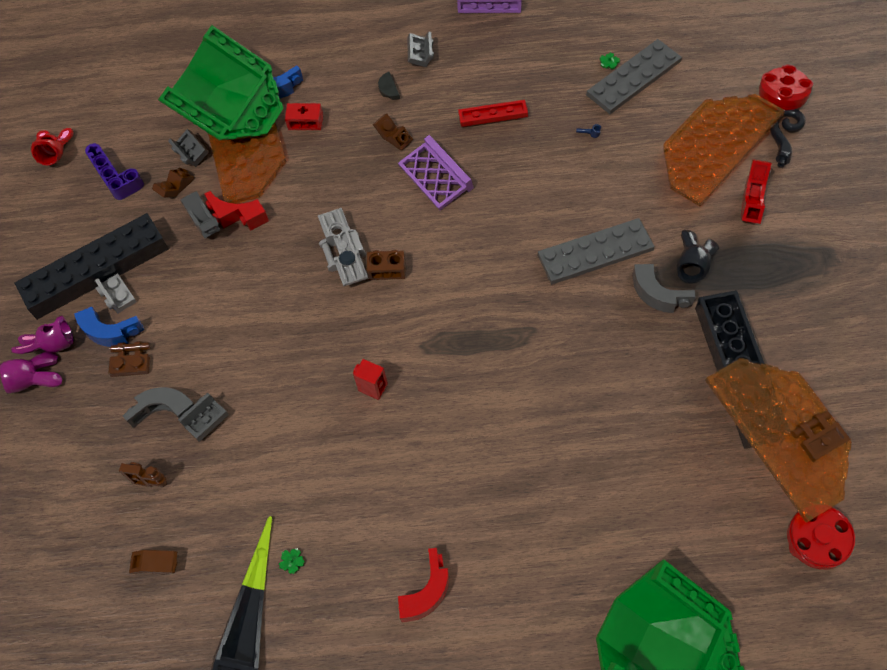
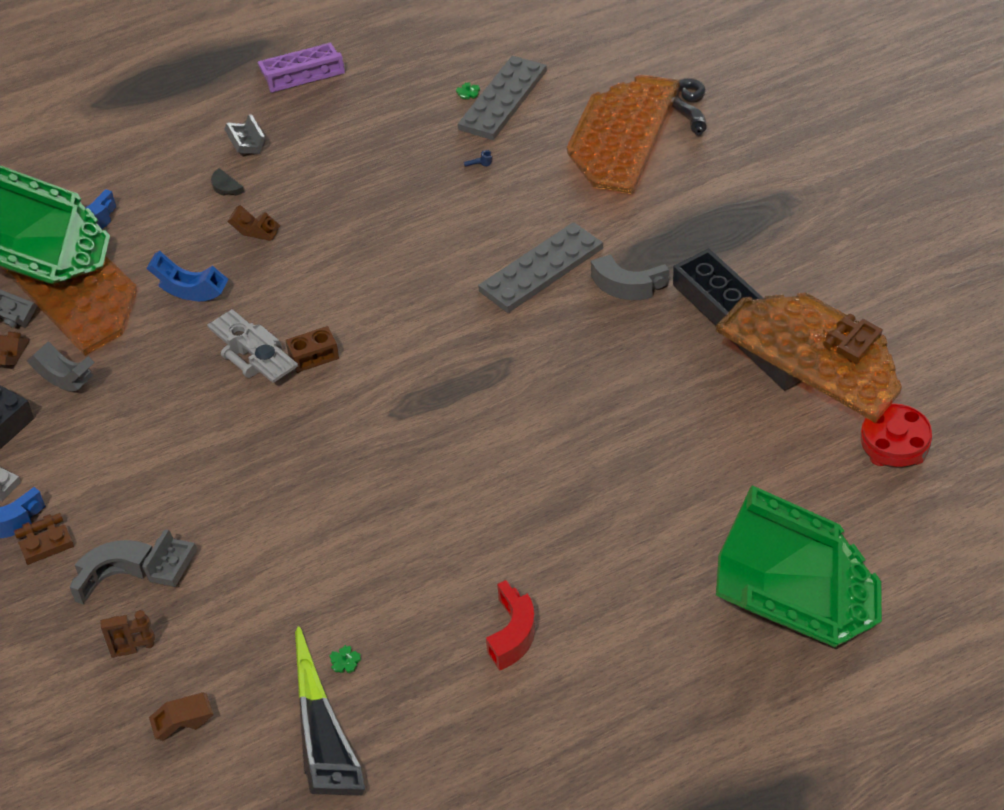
camera: 25 degrees left, 15 degrees down
red arch [204,191,269,231] -> none
red brick [285,103,323,130] -> none
red brick [353,359,388,400] -> none
medium lavender fence [398,135,474,210] -> none
red plate [458,100,528,127] -> none
black piece [677,230,719,283] -> none
red arch [741,159,772,224] -> none
red piece [759,65,813,110] -> none
none -> blue arch [146,251,228,301]

